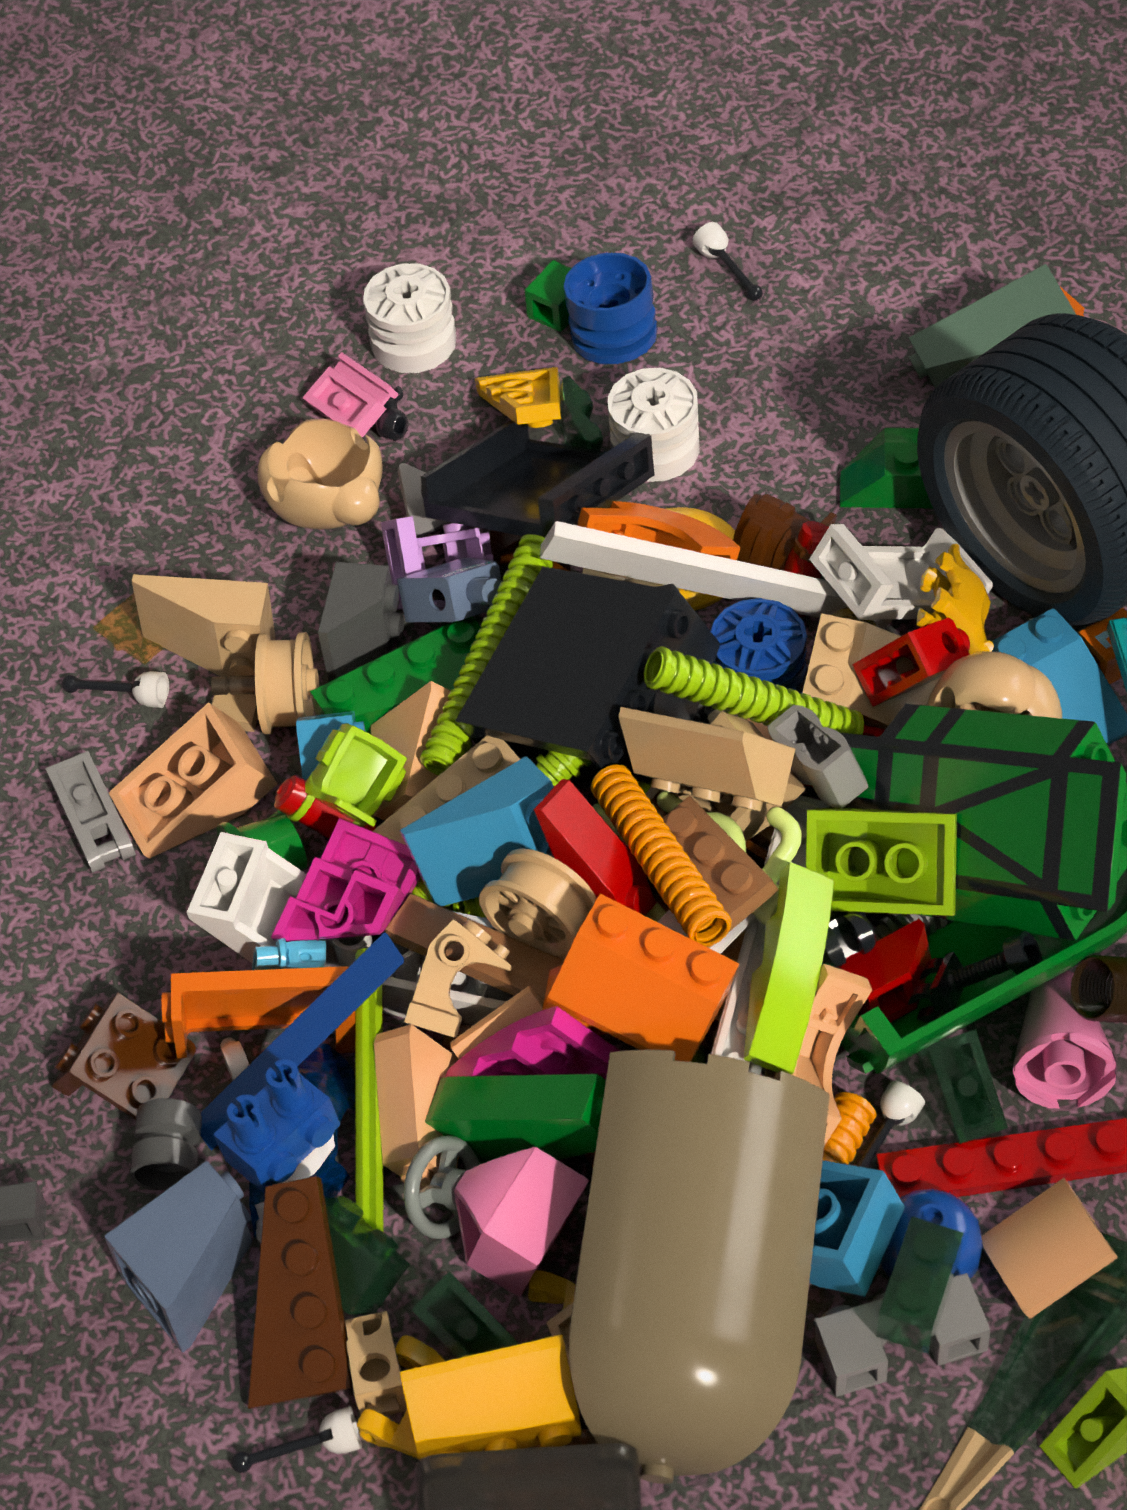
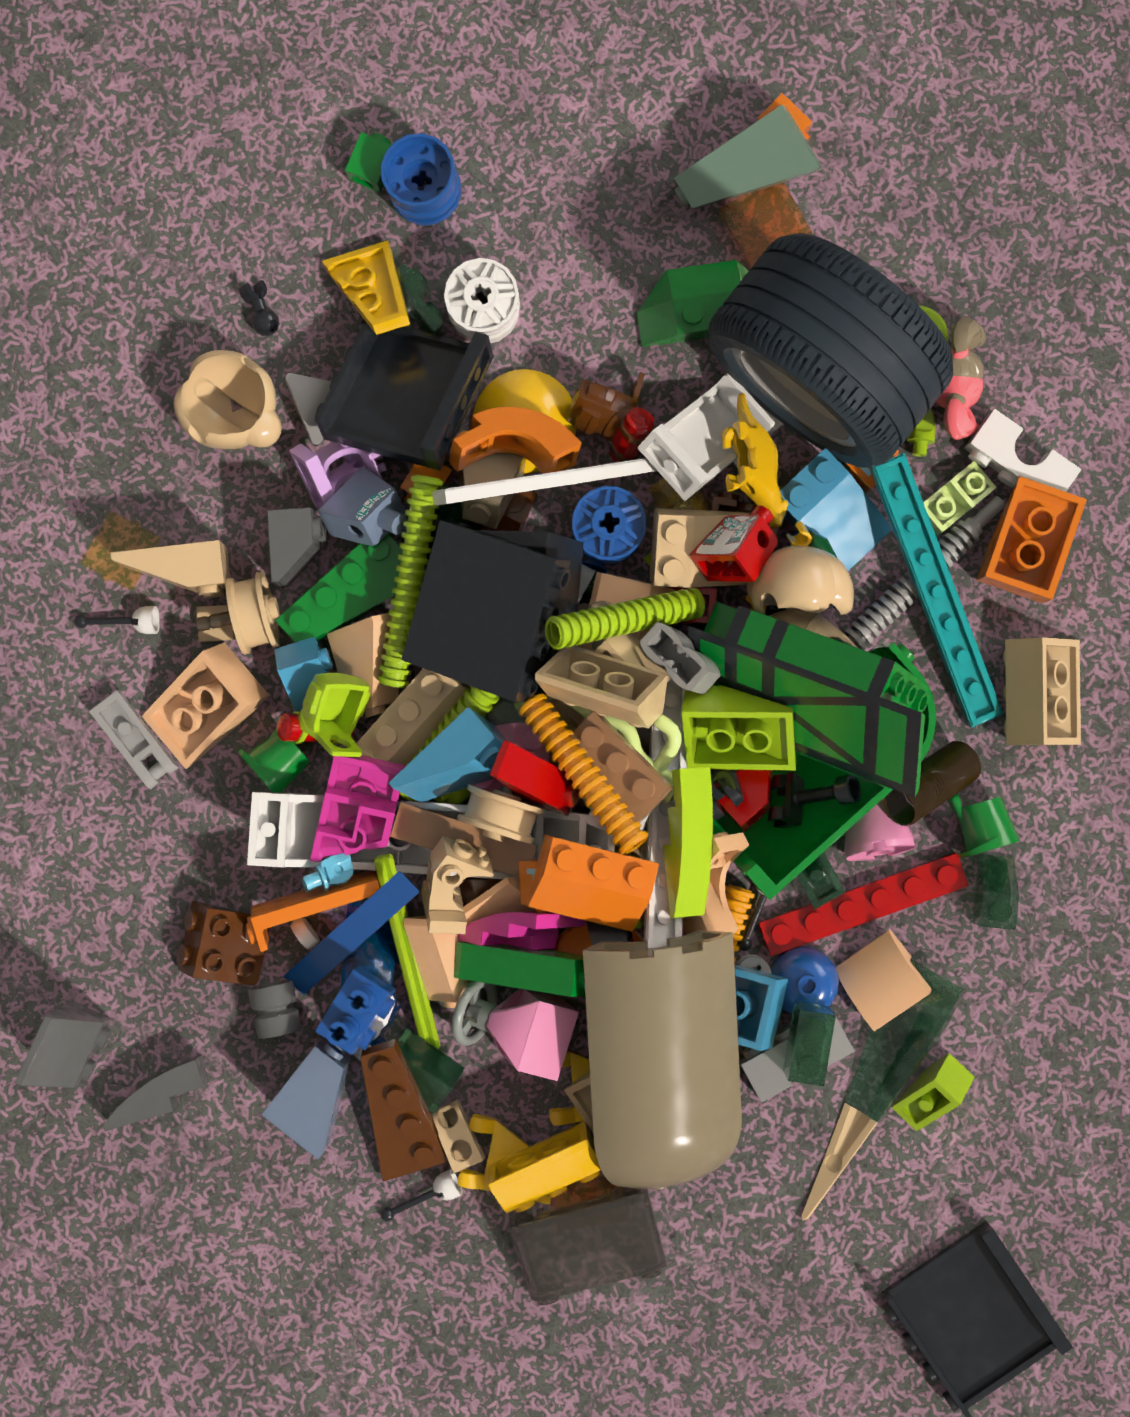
camera: 15 degrees left, 35 degrees up
bright pink plate [302,352,399,437] -> none
white wheel [363,264,456,373] -> none
clear green slope [403,1270,519,1359] -> none
hinge [692,222,763,301] -> none

